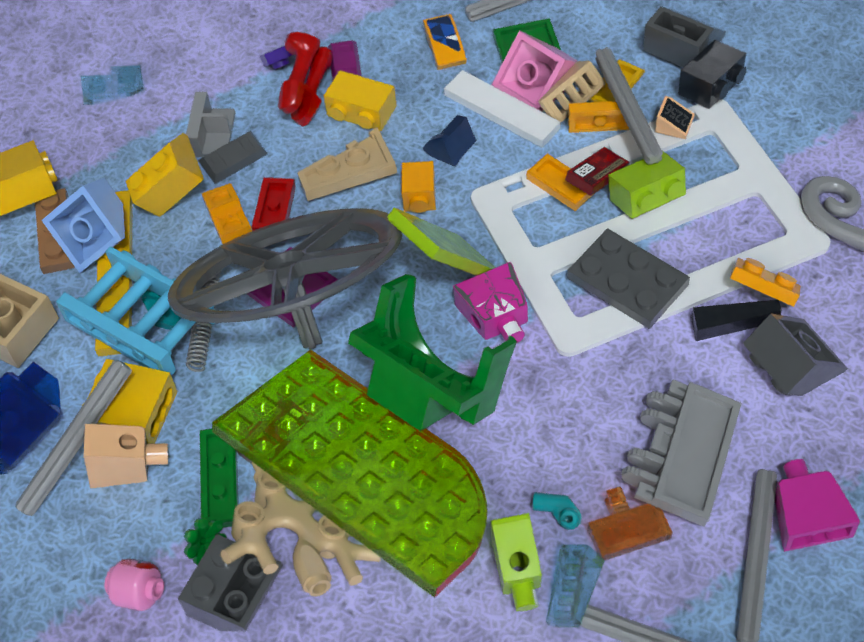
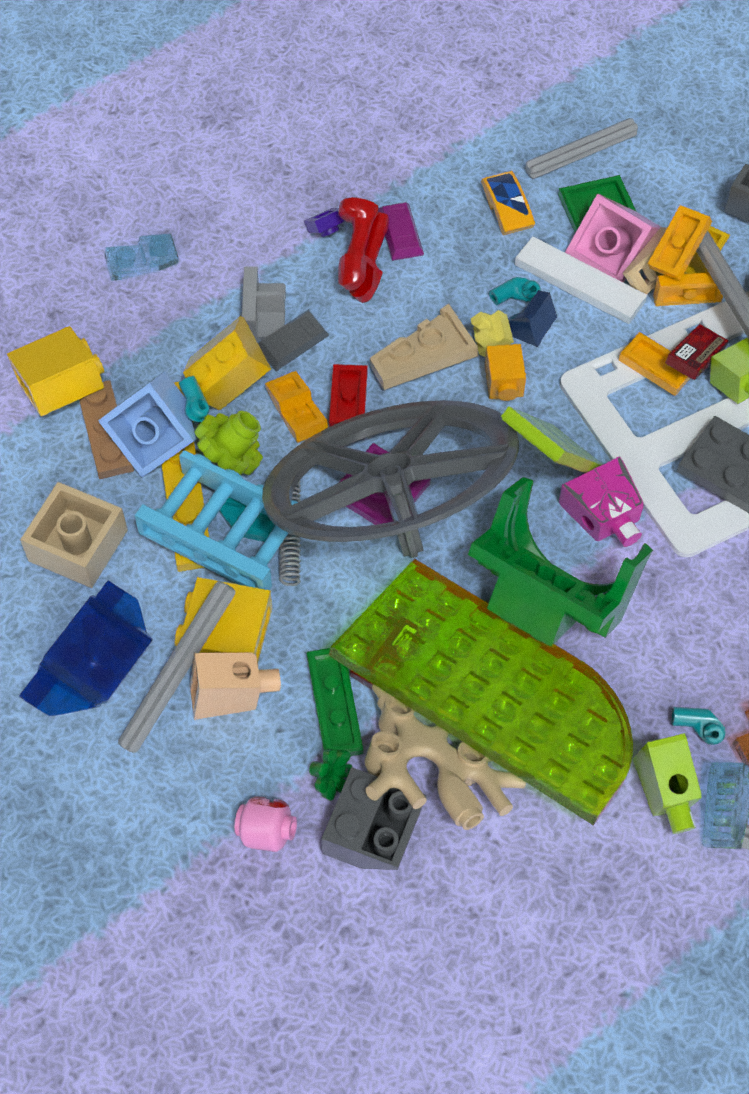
camera: 10 degrees left, 5 degrees up
yellow brick [324,70,397,132] -> none
none -> teal arm [179,376,210,423]
none -> lime plant [194,410,263,475]
none -> light yellow tile [470,310,514,357]
none -> teal arm [489,277,541,305]
none -> light orange plate [648,205,712,281]

